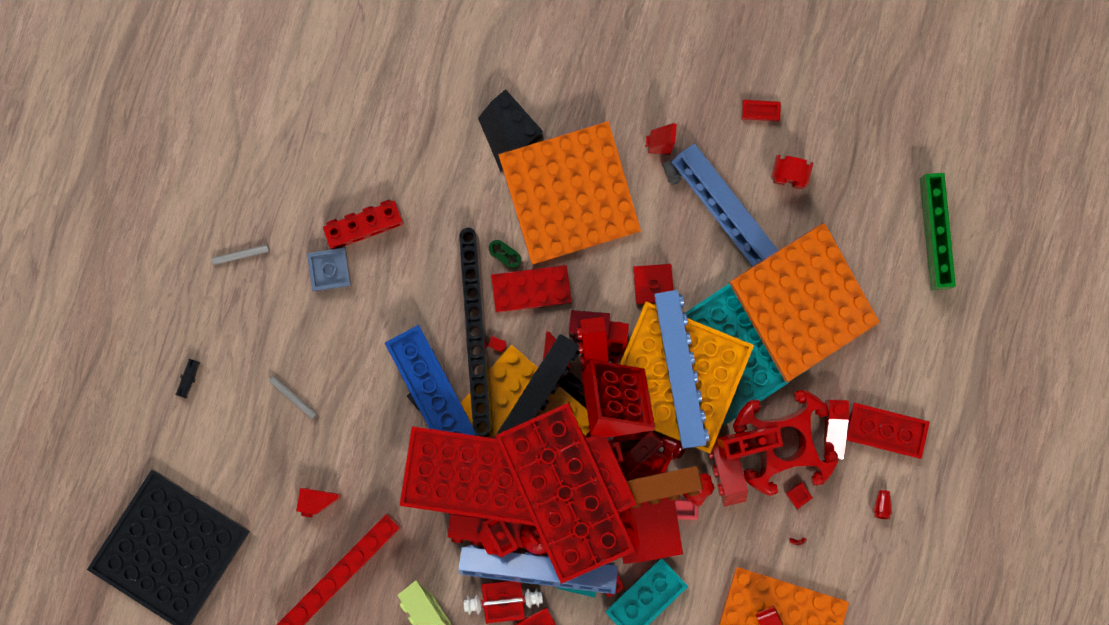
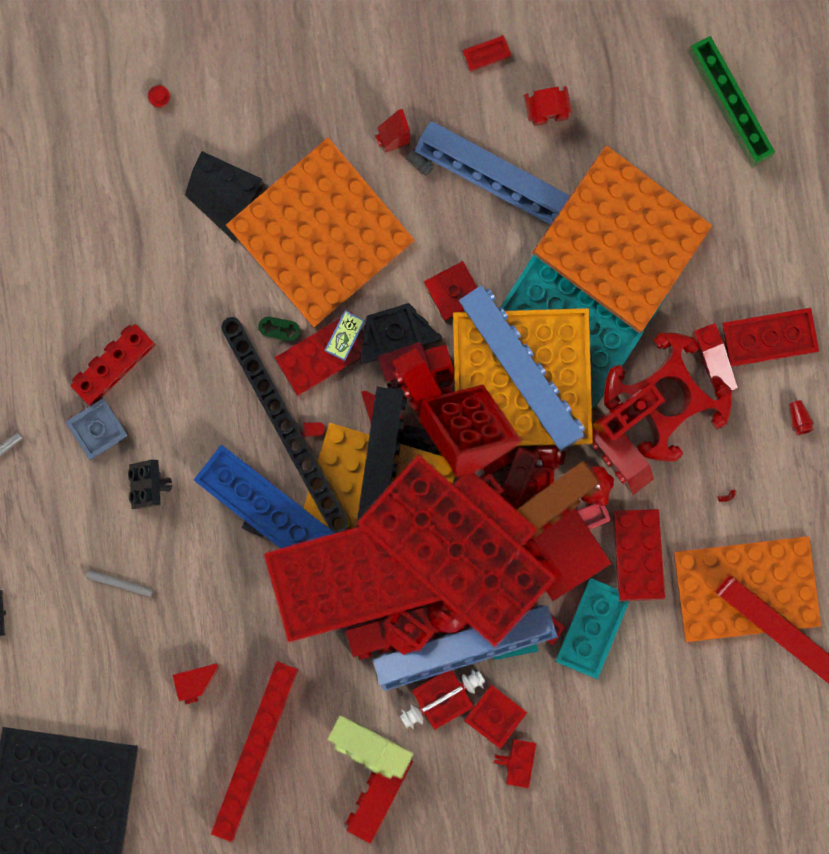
camera: 20 degrees left, 0 degrees up
red tile [785,482,813,509] -> none
none -> black plate [128,460,172,509]
none -> red plate [148,85,170,108]
none -> tile [324,311,365,361]
none -> black wing [360,303,443,365]
none -> red plate [613,509,665,602]

